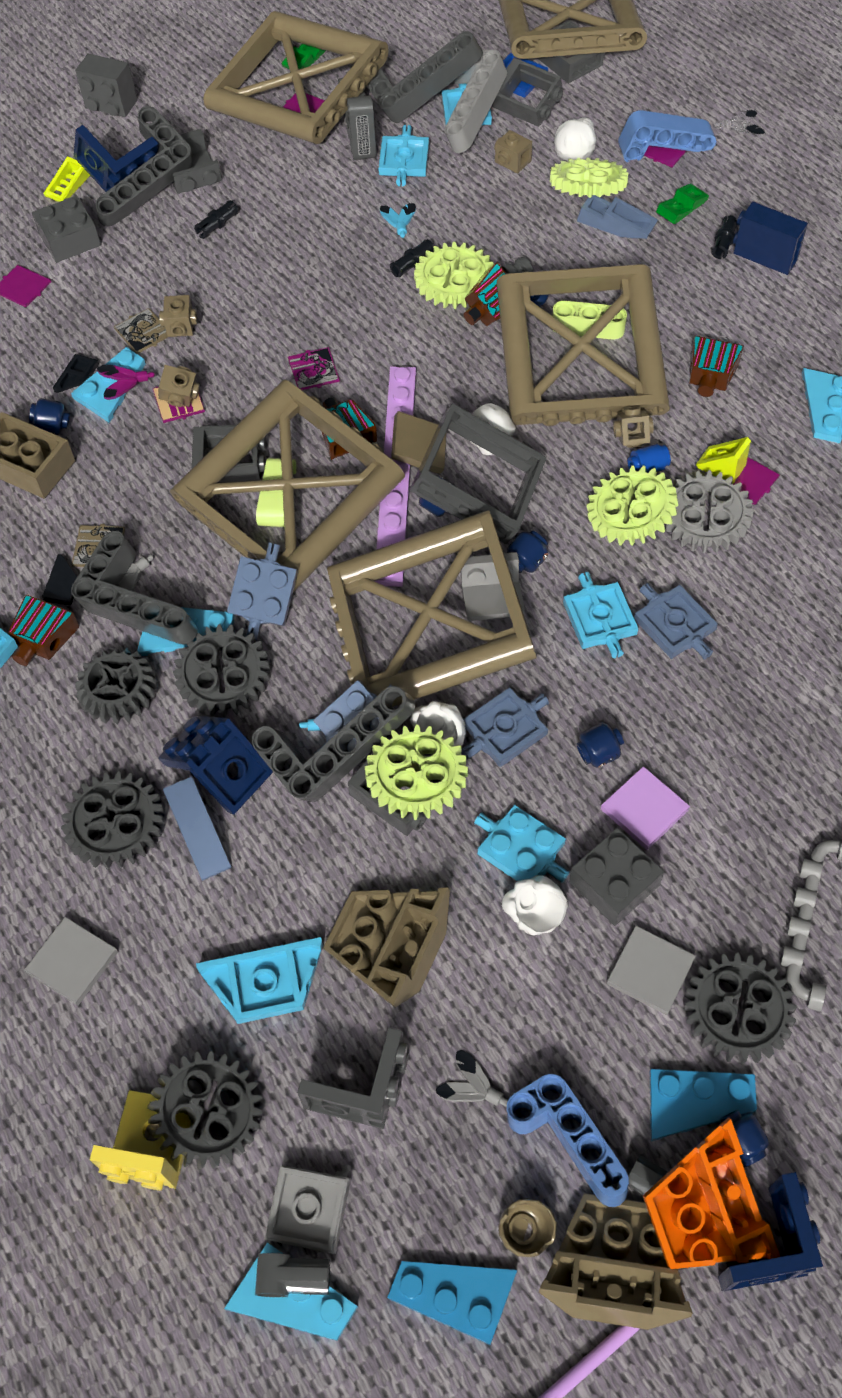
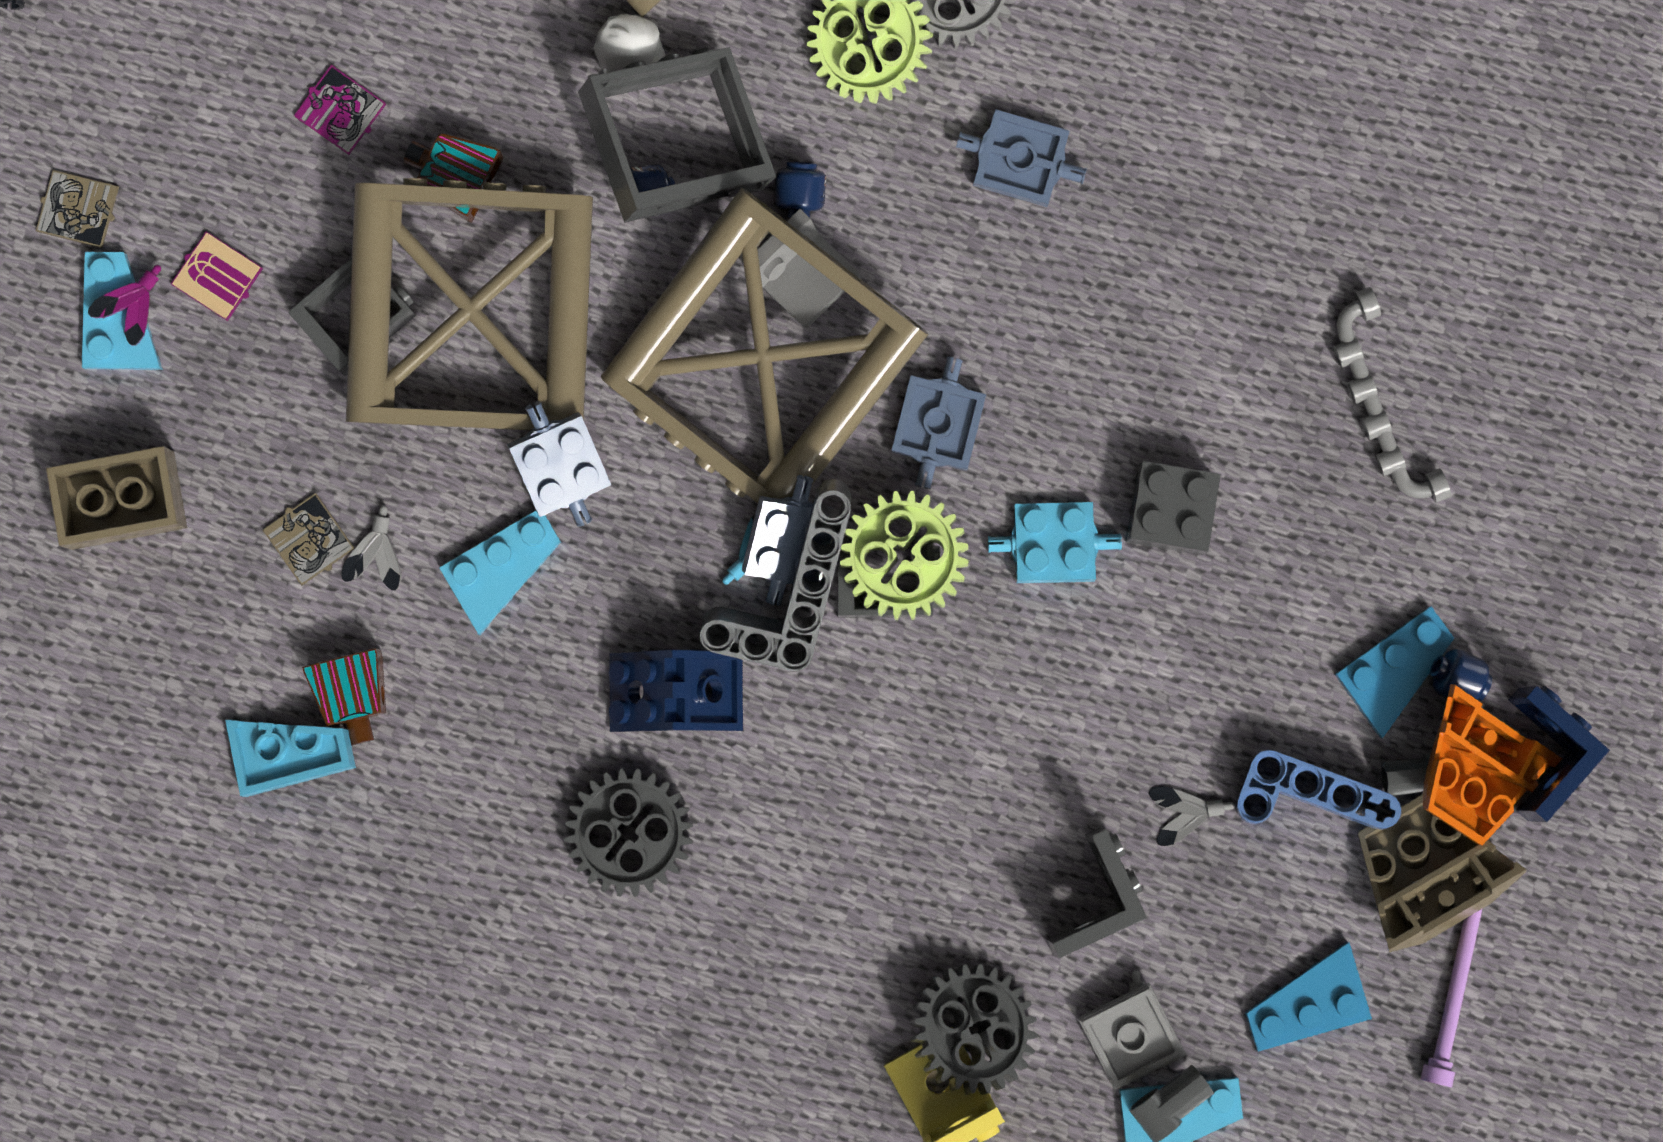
camera: 45 degrees left, 25 degrees up
light grey tile [24,917,118,1006] -> none
dark blue head [29,398,70,435] -> none
black tile [42,554,77,605] -> none
black tile [53,354,99,393] -> none
dark grey beam [71,531,198,644] -> none
dark grey gear [75,647,157,725] -> none
dark tan brick [158,365,200,407] -> none
dark tan brick [159,295,197,337] -> none
sand blue slope [163,776,231,881] -> none
dark grey gear [173,624,270,717] -> none
medium azure wing [196,937,323,1024] -> none
yellowish green beam [256,458,296,527] -> none
dark tan wedge [323,887,450,1008] -> none
lavender plate [374,367,416,587] -> none
dark tan tile [391,411,446,473] -> none
white hair [410,701,466,747] -> none
dark tan hair [498,1198,557,1257] -> none
white hair [502,875,568,935] -> none
medium azure plate [563,572,638,659] -> none
dark blue head [576,723,624,768] -> none
lavender tile [601,766,690,850] -> none
light grey tile [607,926,696,1015] -> none
dark grey gear [684,953,797,1065] -> none

